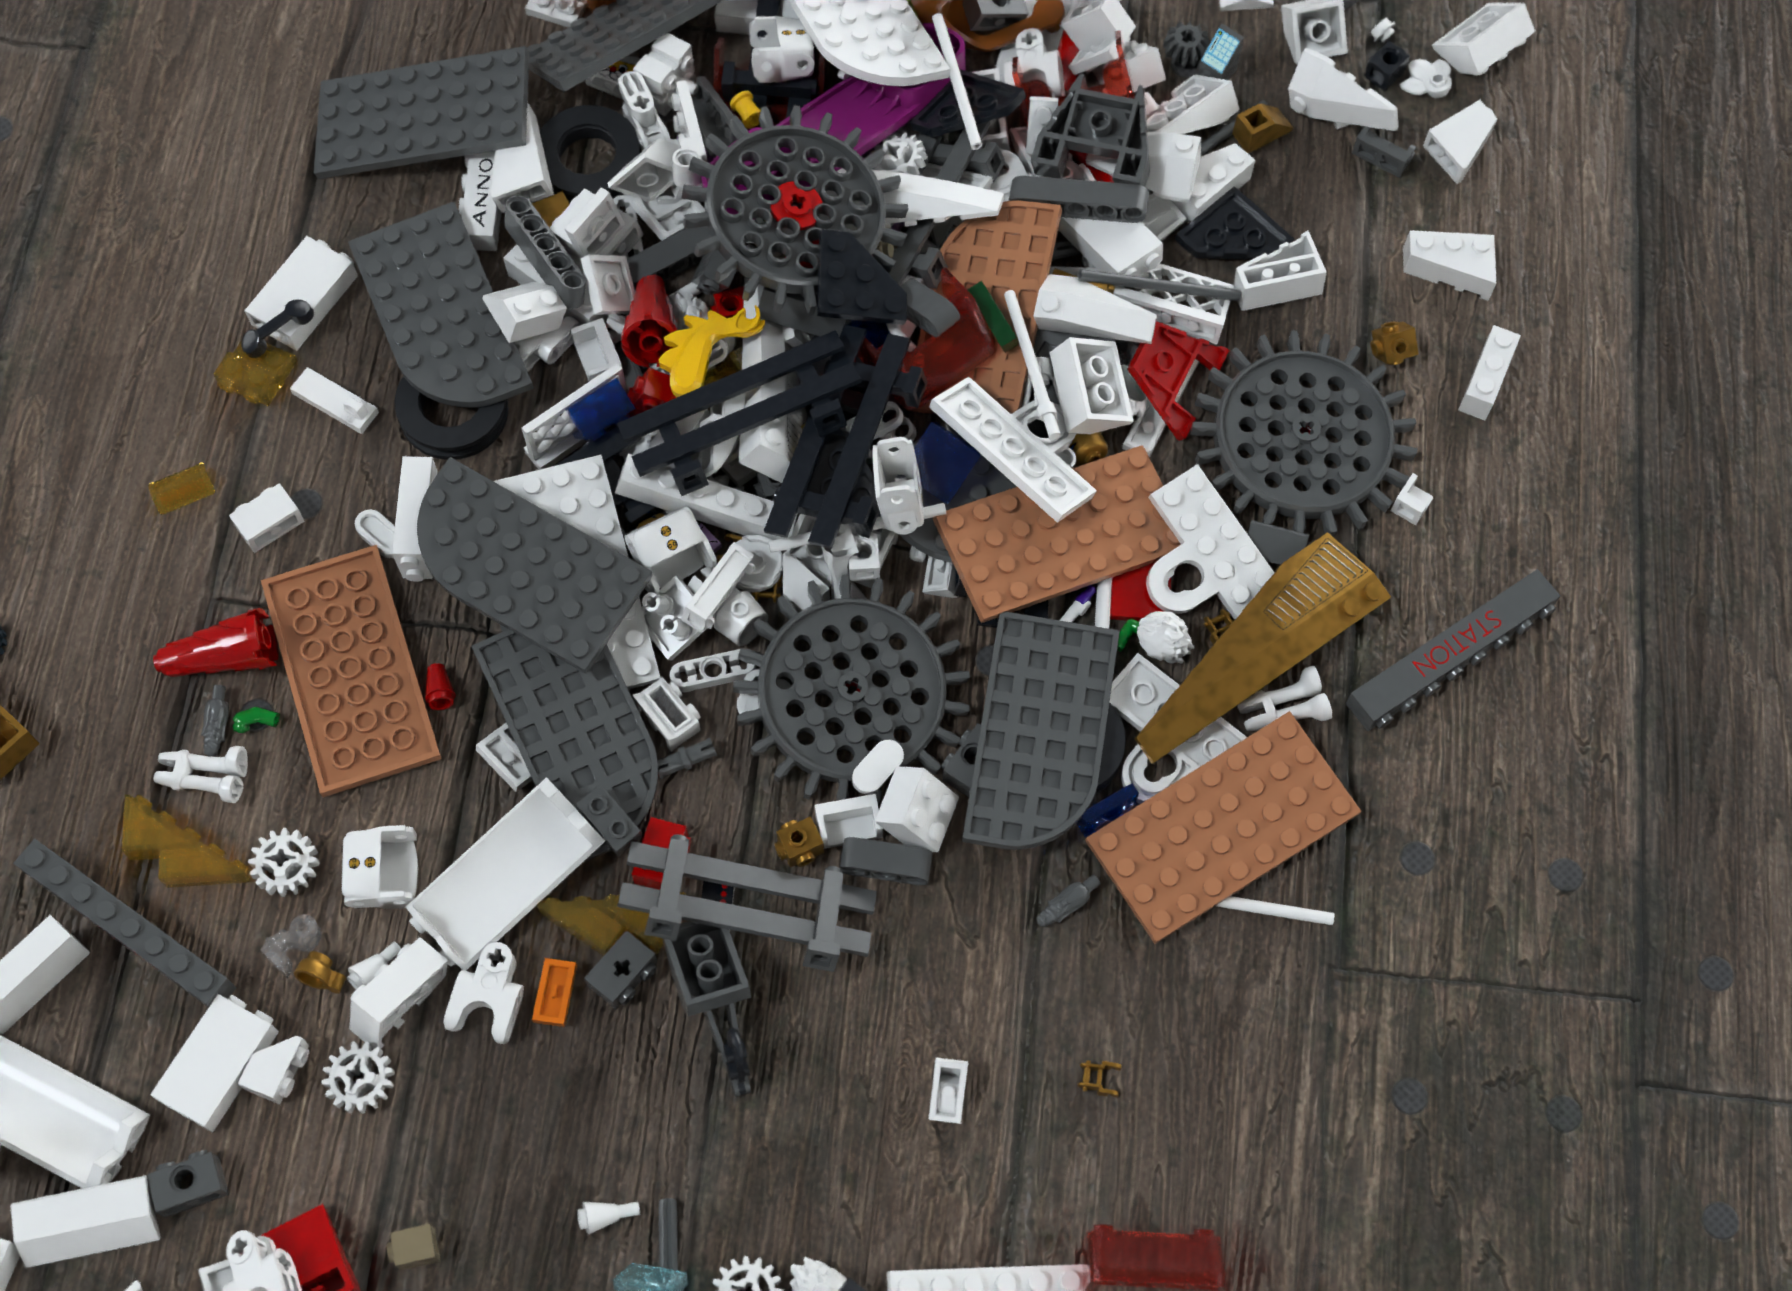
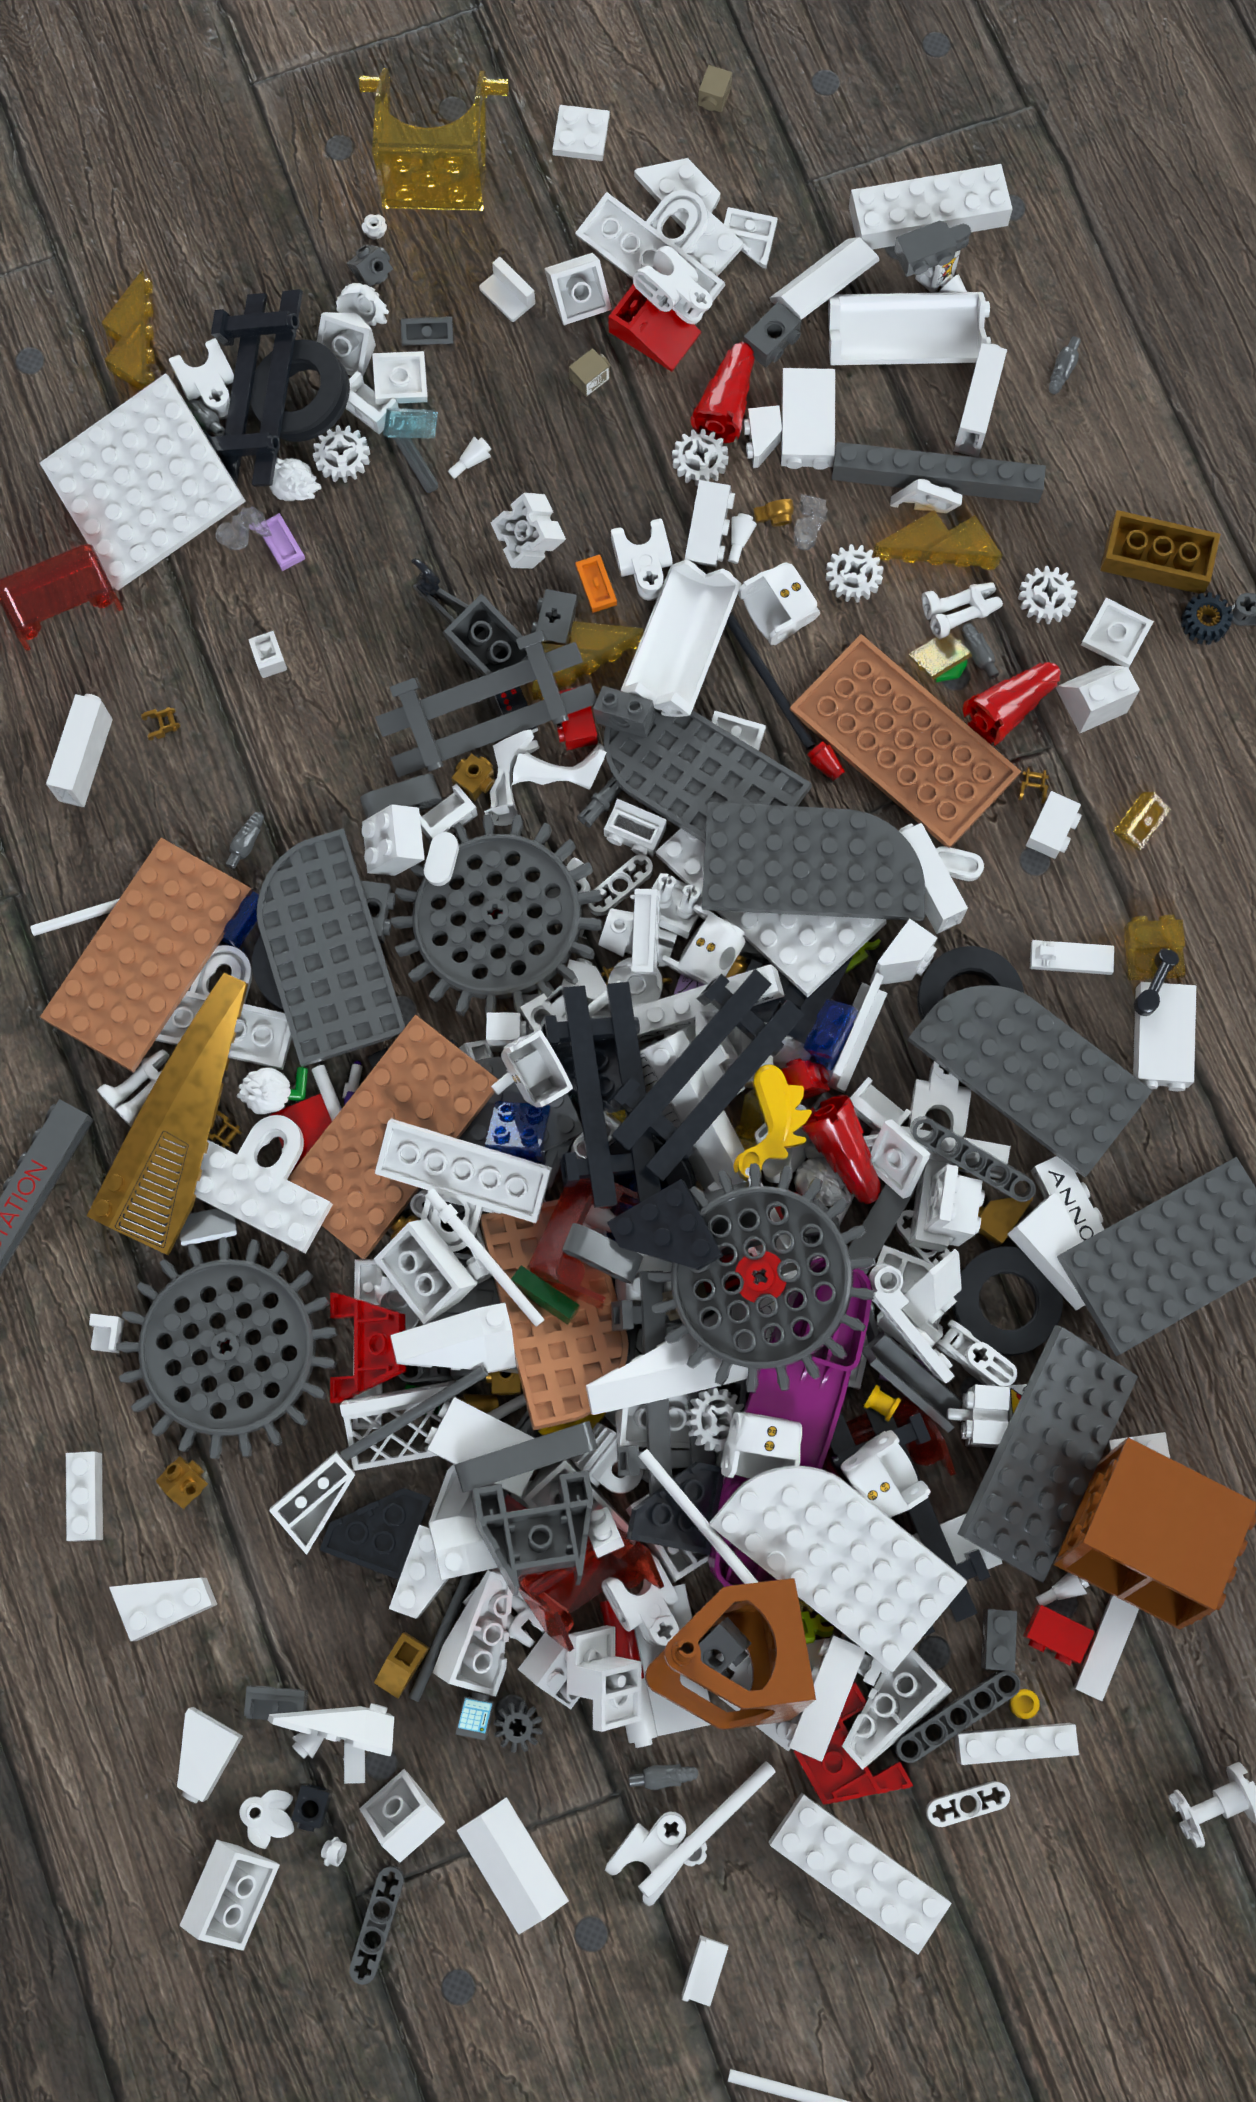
camera: 155 degrees right, 10 degrees up
white slope [482,282,567,343] -> none
none -> white brick [46,694,113,807]
none -> clear leg [216,506,272,550]
none -> lavender tile [257,513,305,571]
none -> white animal [484,730,540,826]
none -> white brick [486,1013,528,1052]
none -> white brick [491,493,566,569]
none -> white animal [511,743,606,790]
none -> red cone [690,342,755,443]
none -> white piece [720,1412,802,1478]
none -> black piece [726,614,816,750]
none -> white slope [870,919,937,985]
none -> white wing [890,479,962,513]
none -> clear yellow piece [909,633,972,680]
none -> white gear [1018,566,1077,624]
none -> pearl gold piece [1018,767,1049,804]
none -> white slope [1056,665,1140,734]
none -> white plate [1081,598,1154,668]

